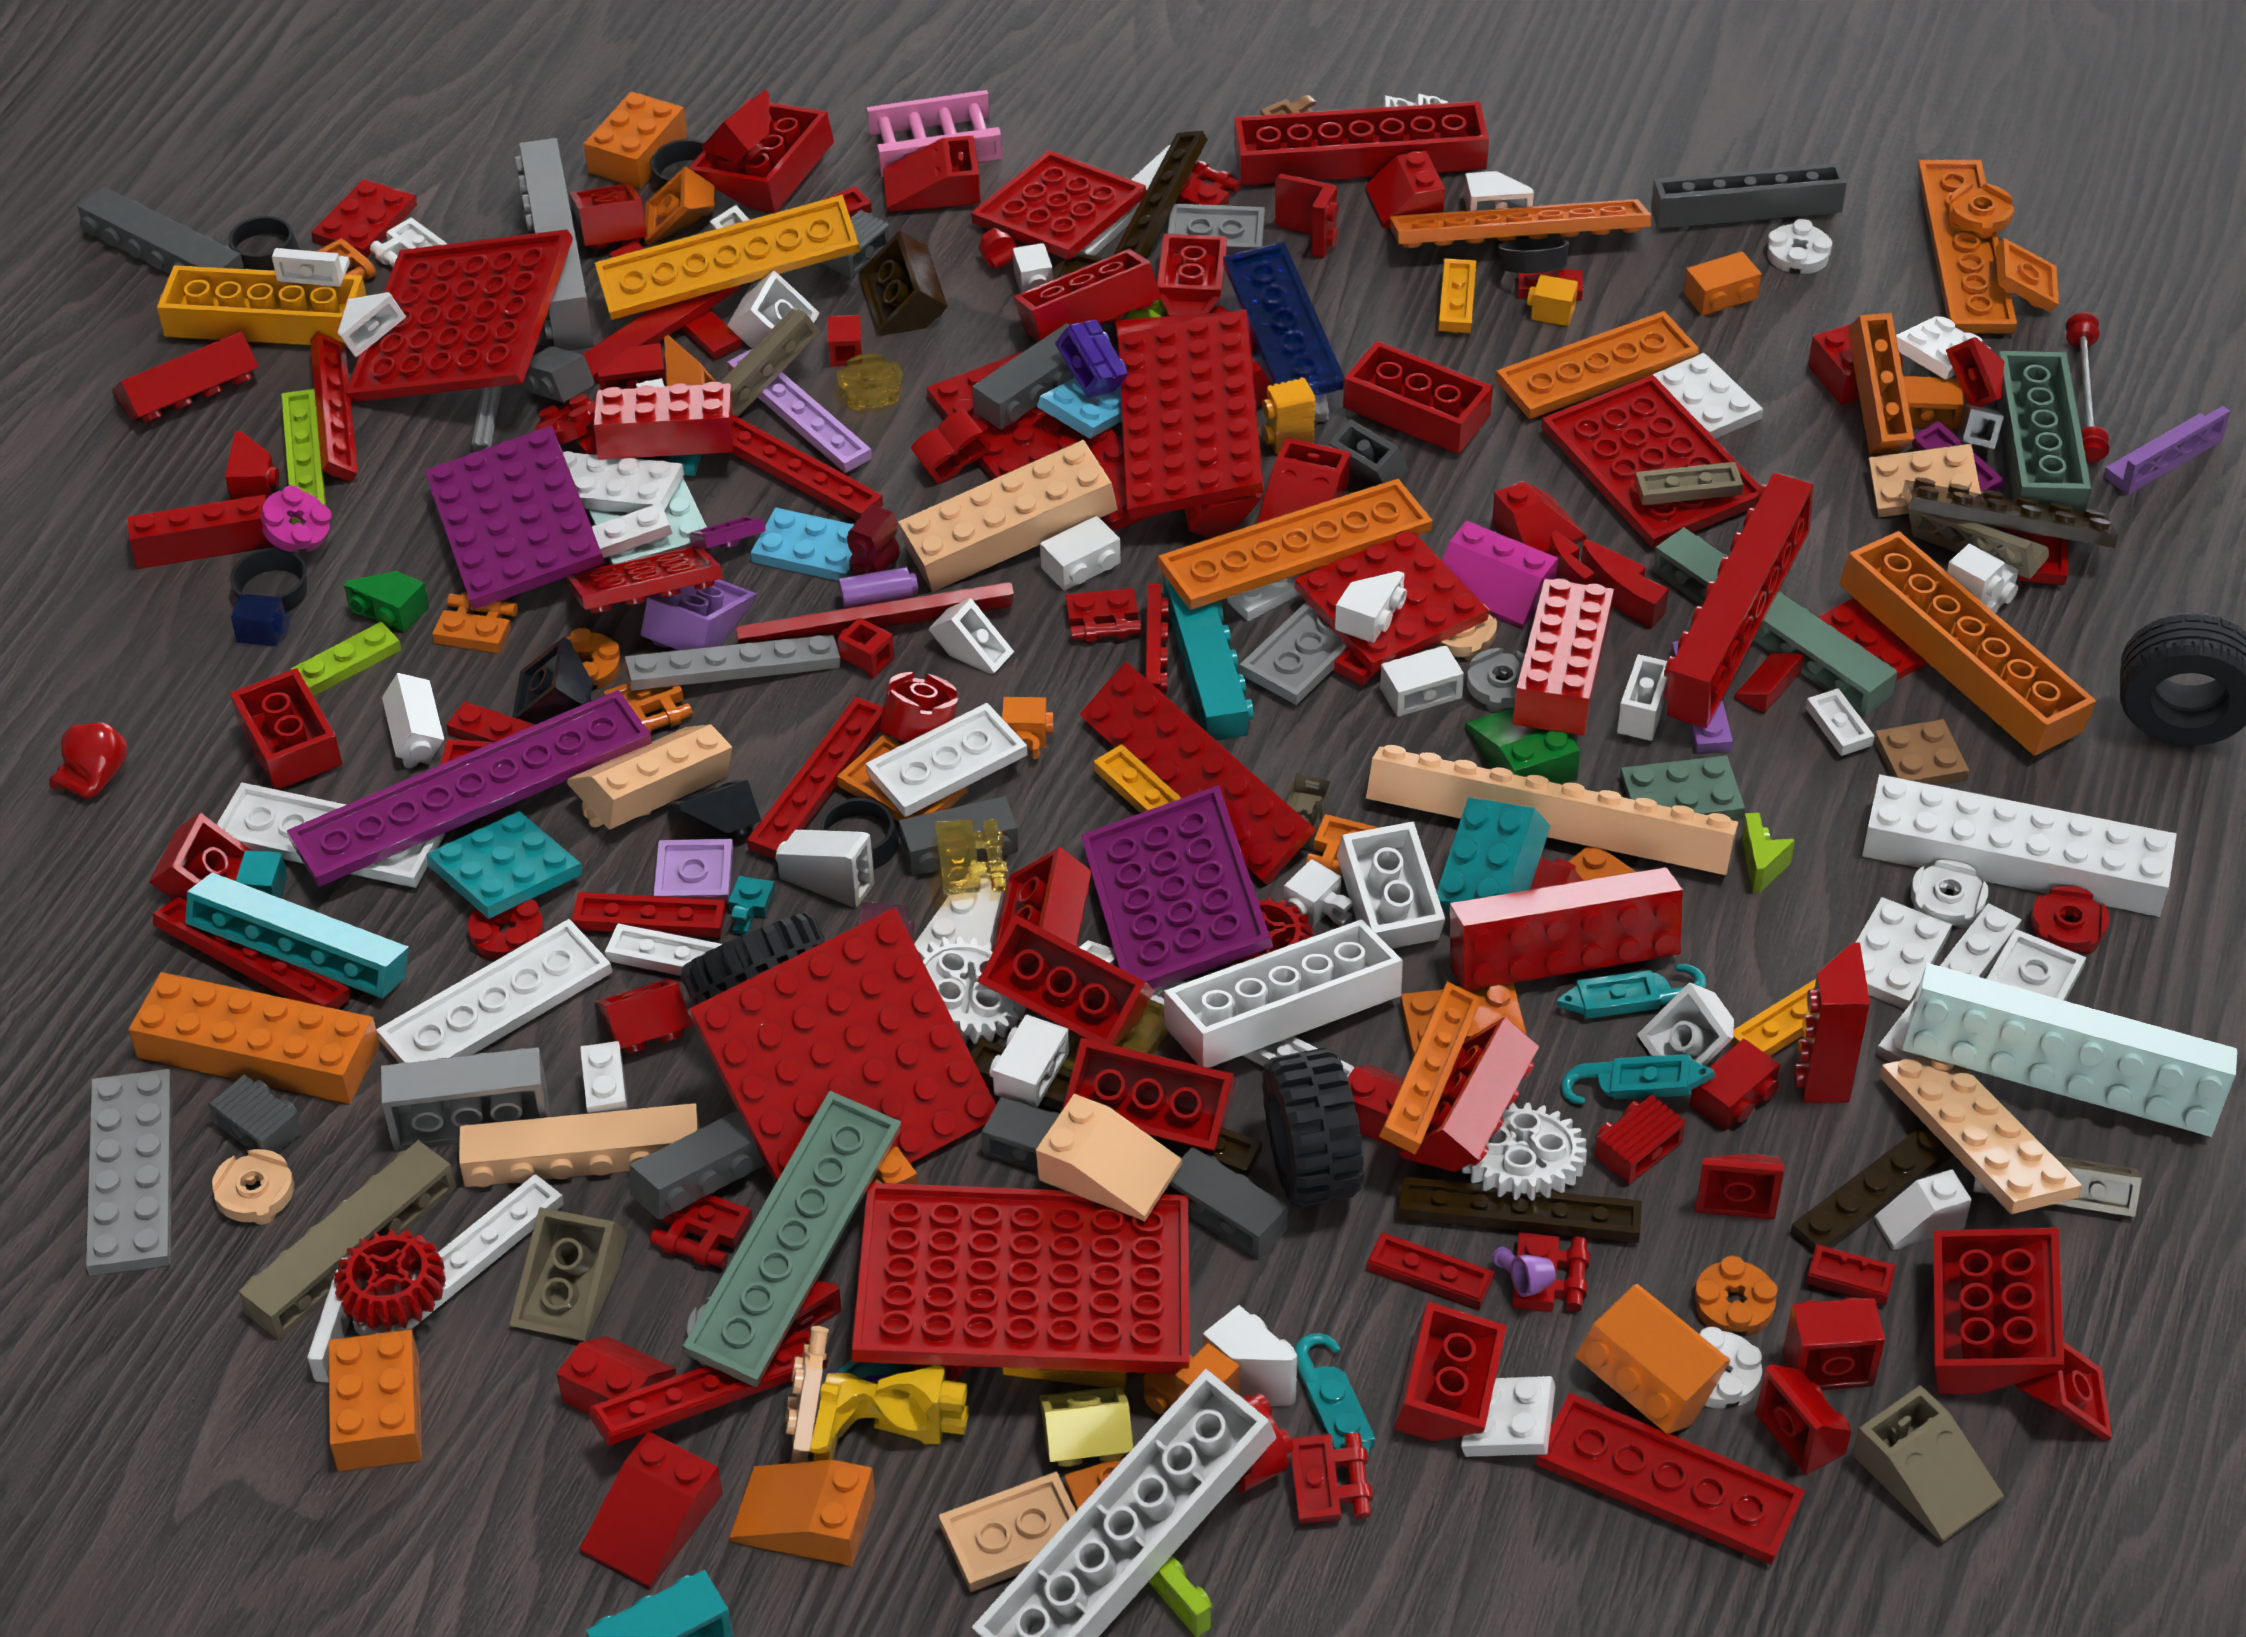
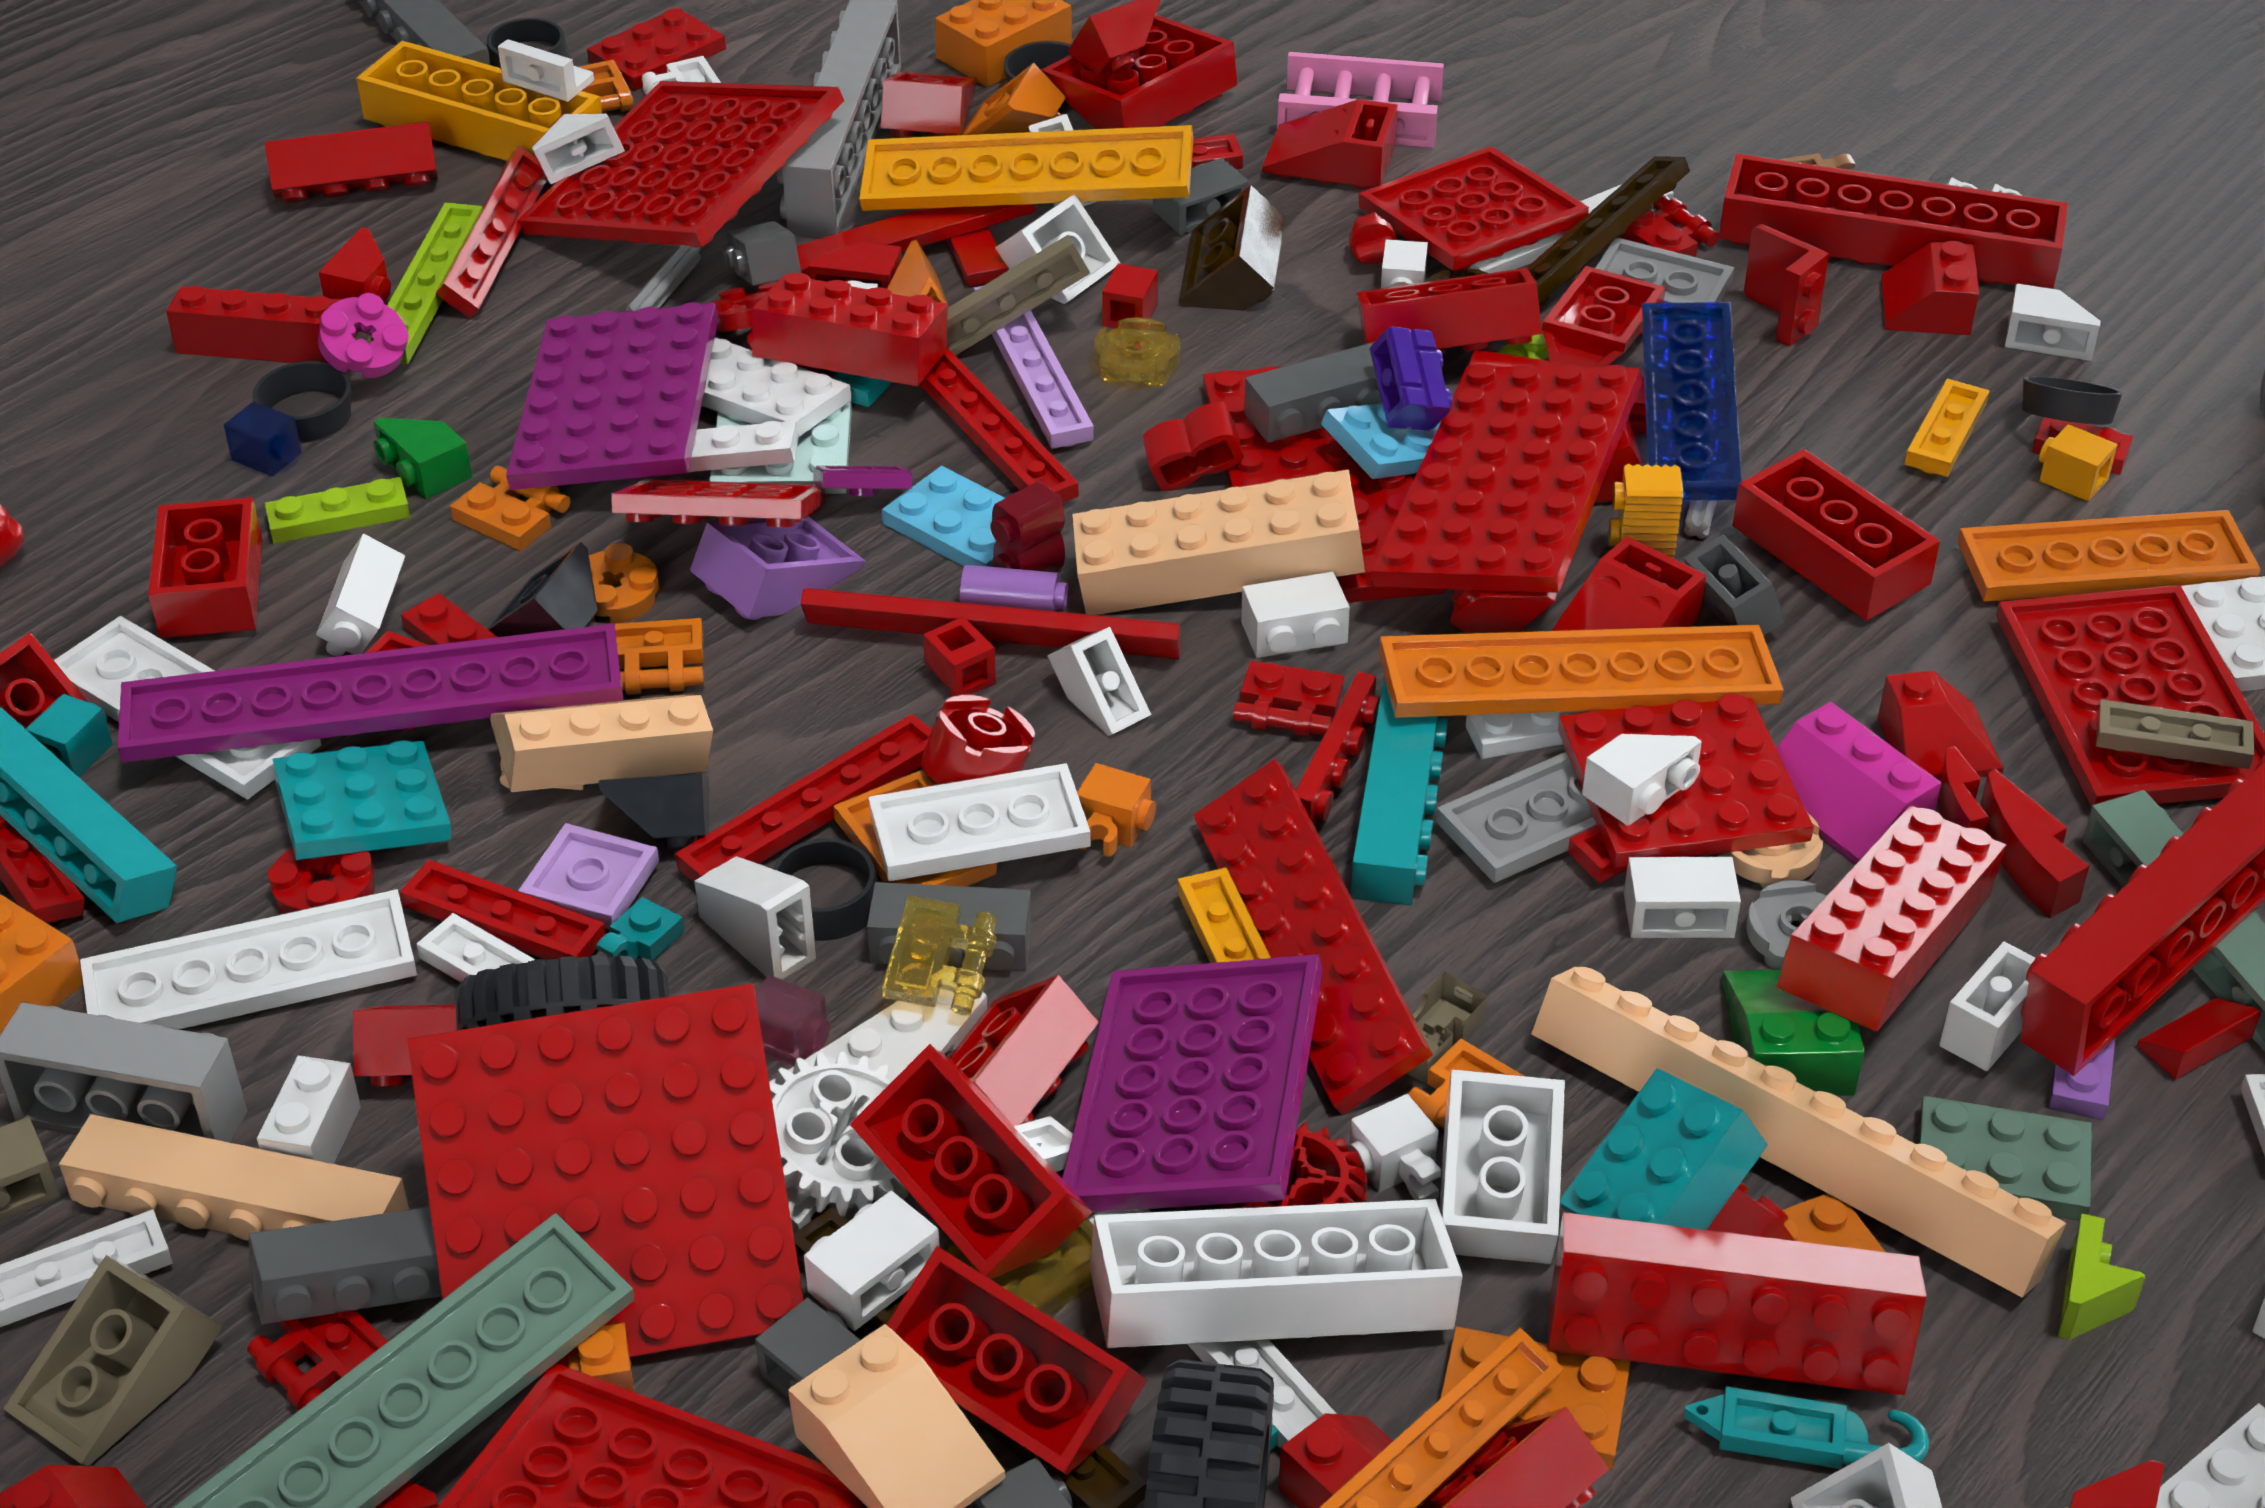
camera: 20 degrees right, 5 degrees down
light grey plate [625,634,840,691] -> none
orange plate [1389,199,1651,248] -> none

